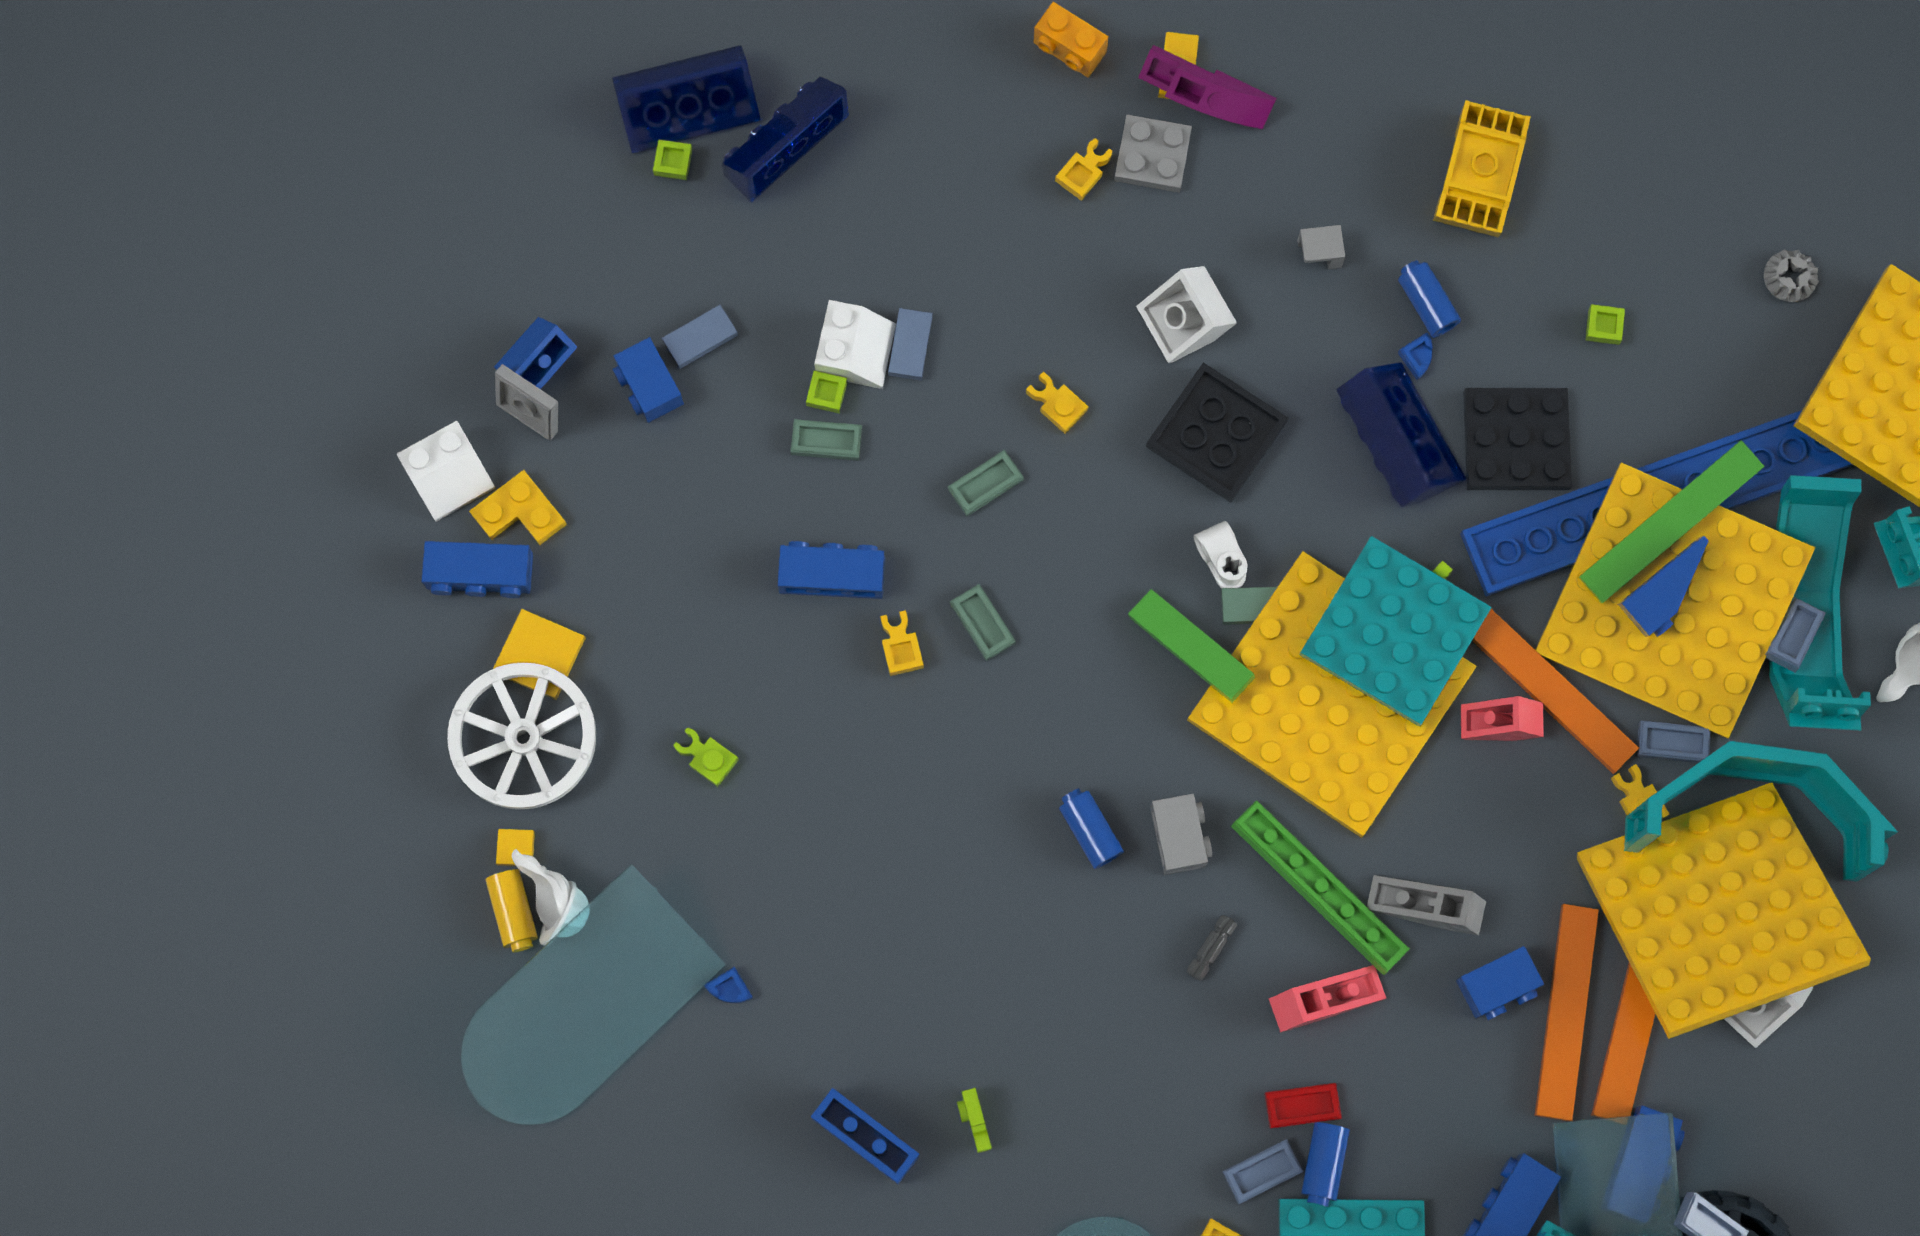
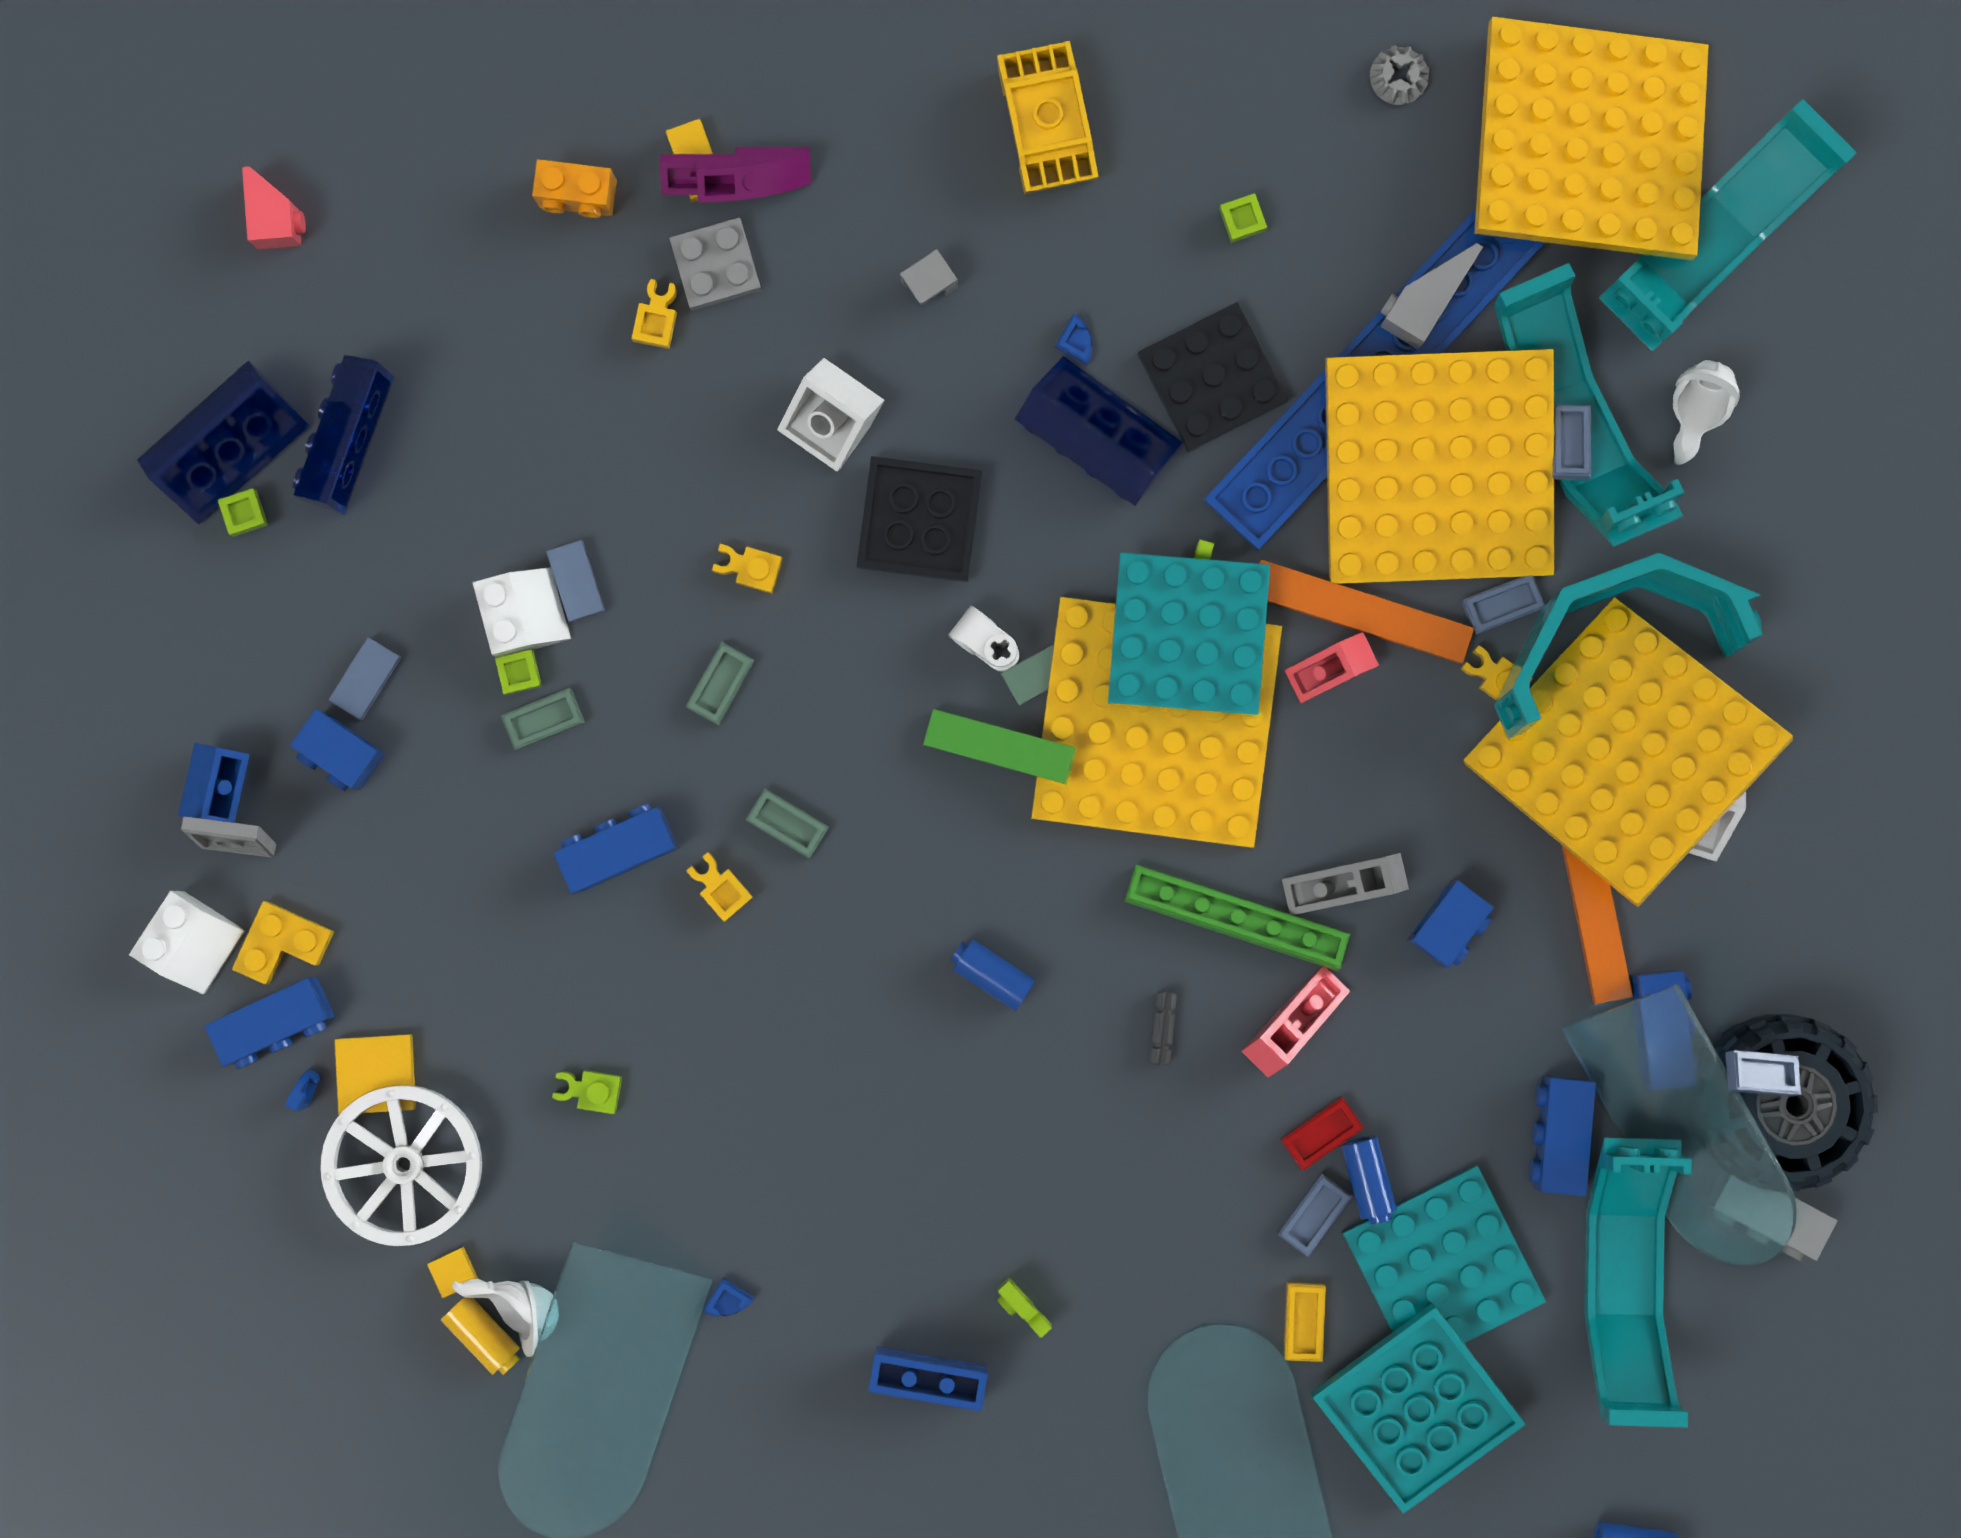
camera: 25 degrees left, 10 degrees up
light grey brick [1150,793,1212,875] -> none
blue brick [1398,260,1461,338] -> none
orange tile [1534,904,1599,1122] -> none
bright green tile [1579,440,1765,604] -> none
blue slope [1618,536,1708,637] -> none
none -> blue tile [284,1069,322,1111]
none -> light grey slope [1380,243,1483,350]

